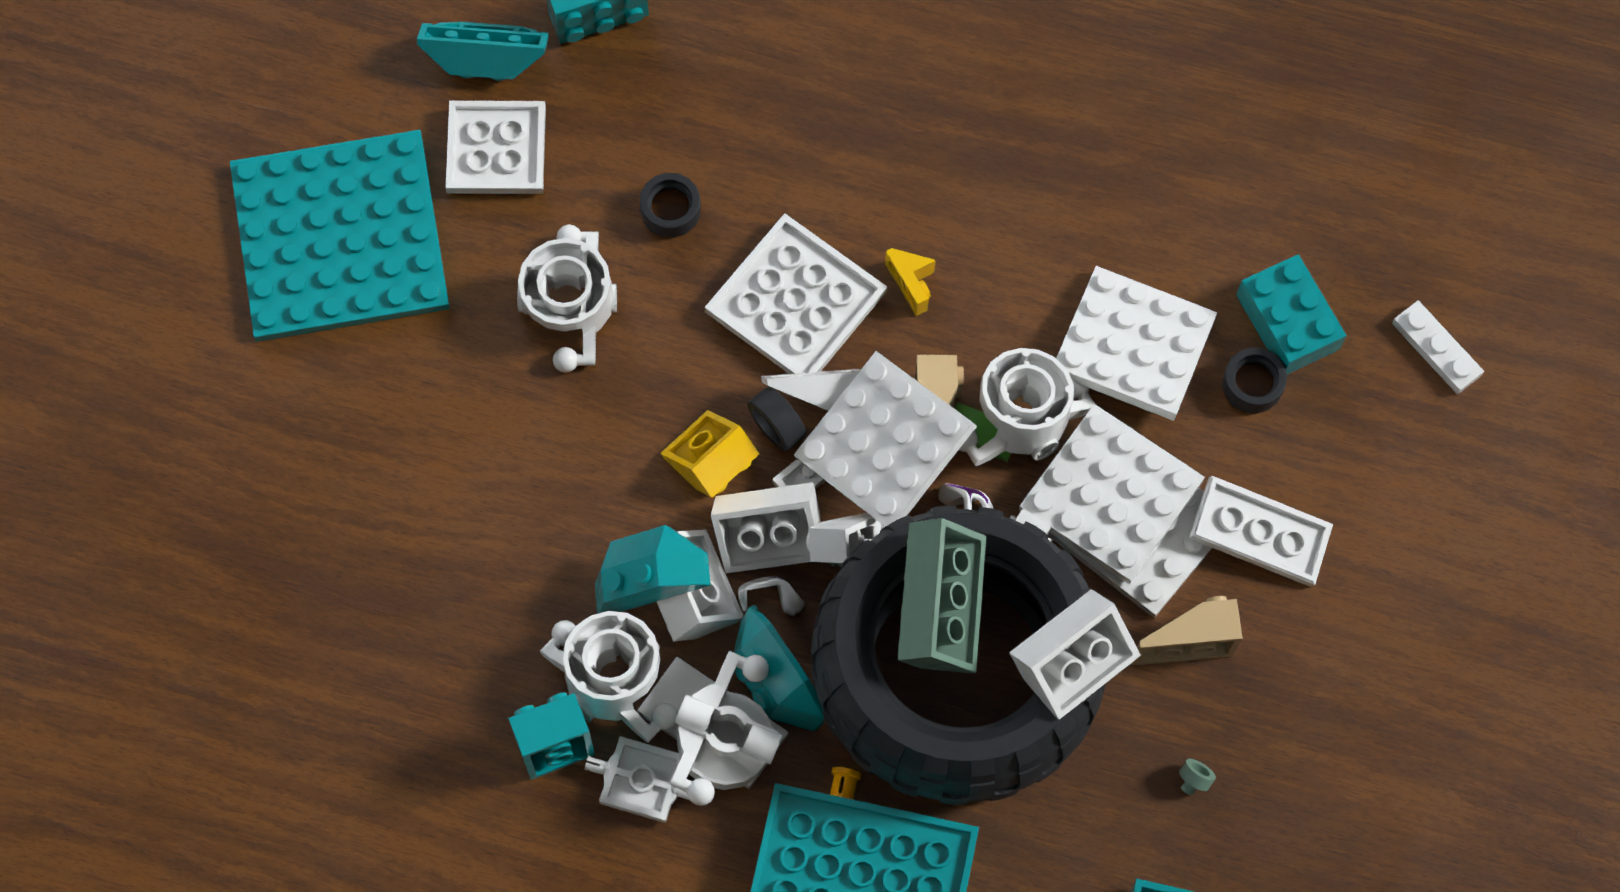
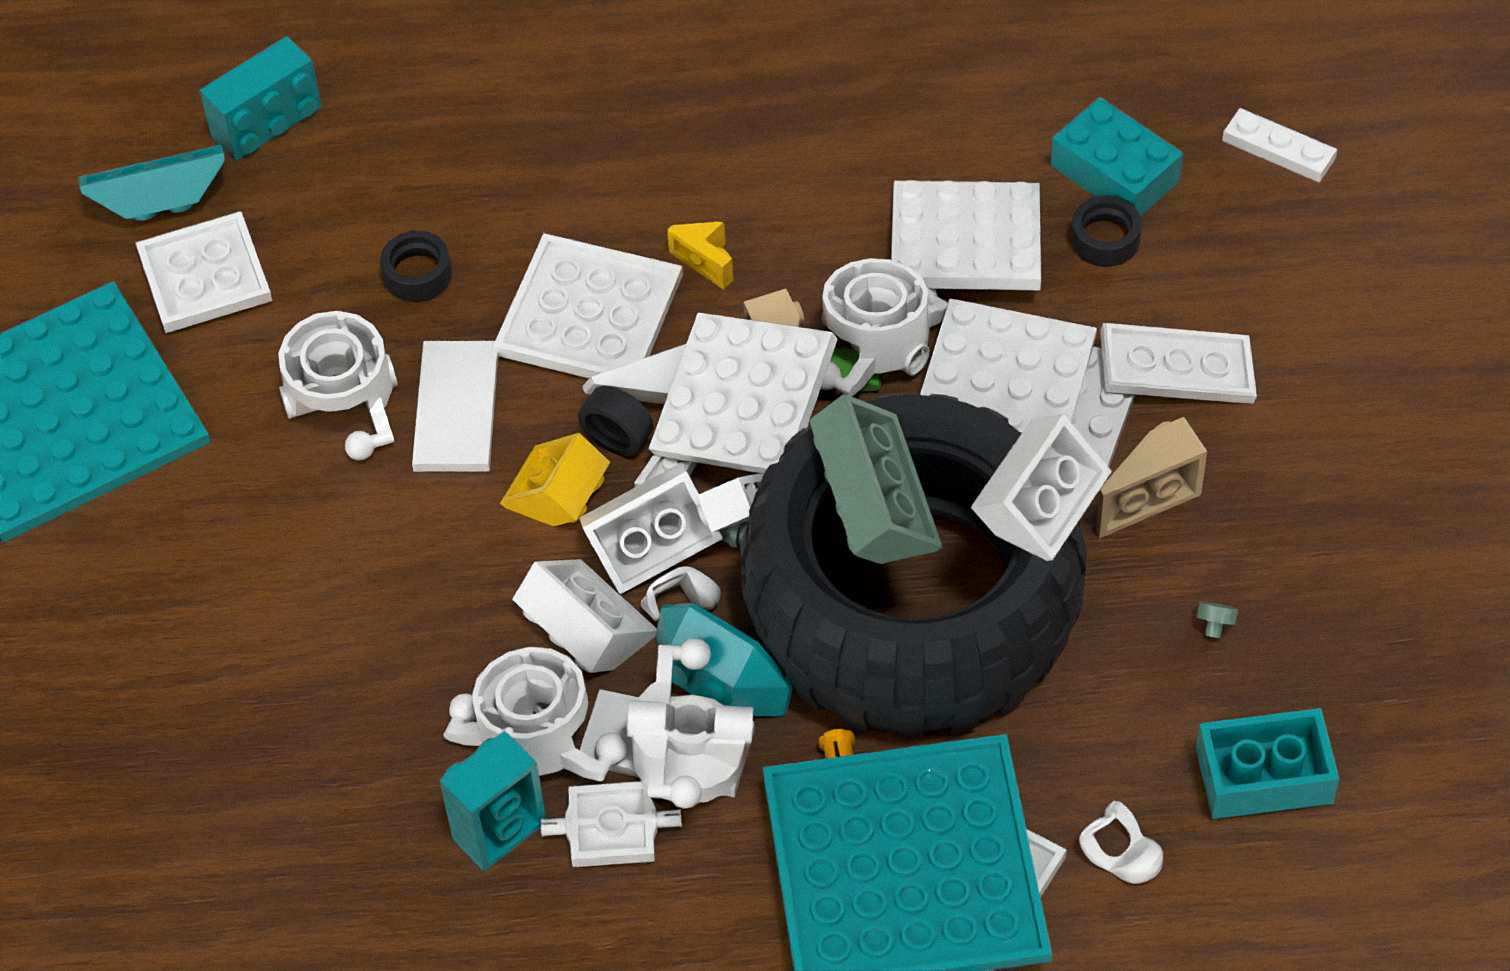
camera: 15 degrees left, 15 degrees down
teal wedge [595,525,711,614] -> none
none -> white tile [412,341,498,472]

